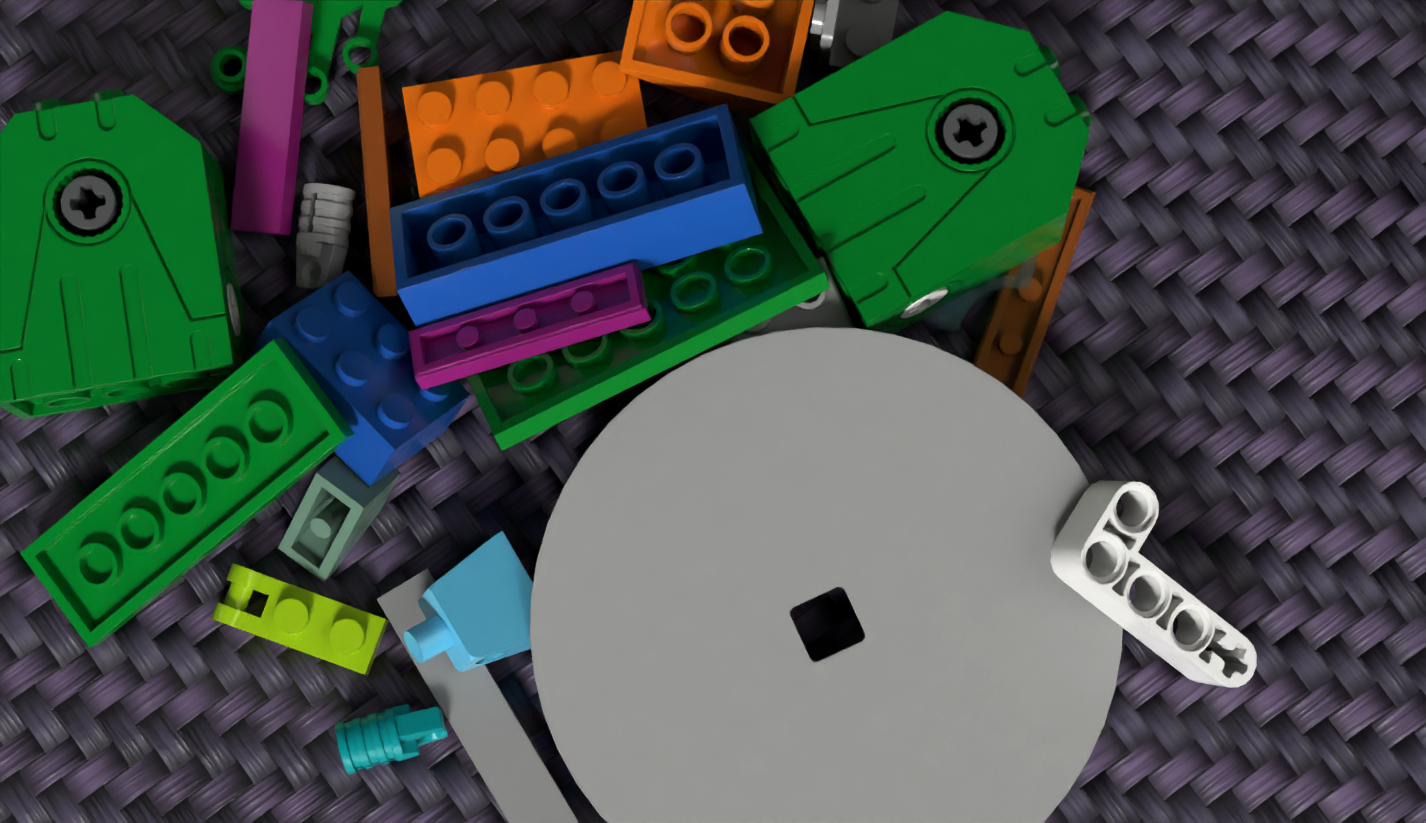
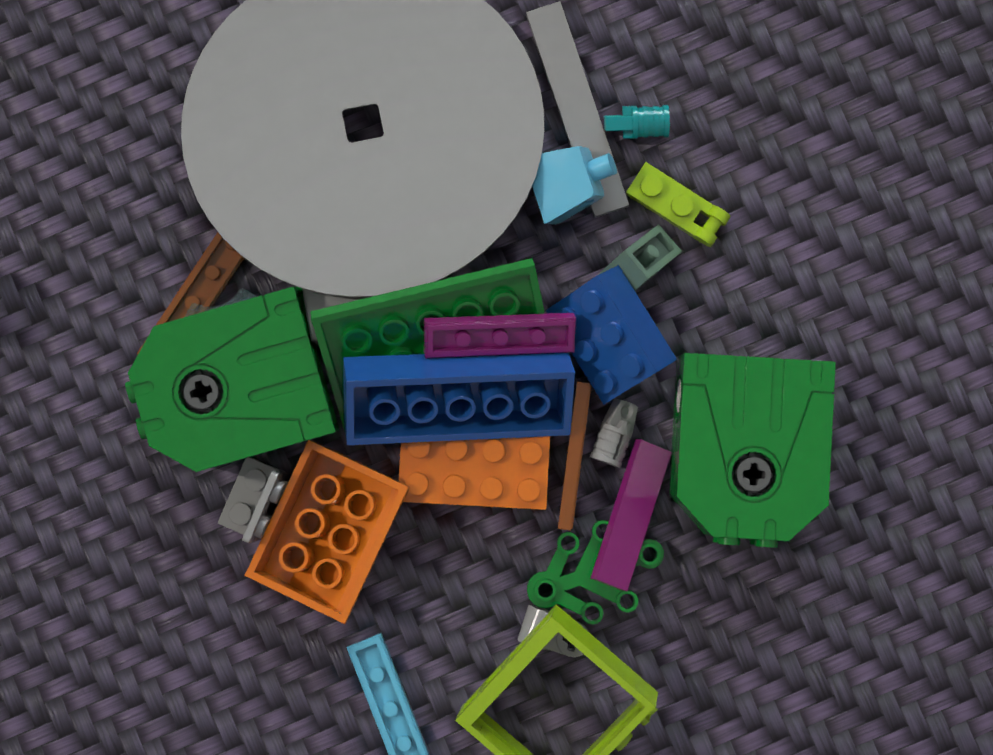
camera: 165 degrees left, 5 degrees up
green plate [20,337,355,648] -> none
white beam [1050,480,1257,688] -> none

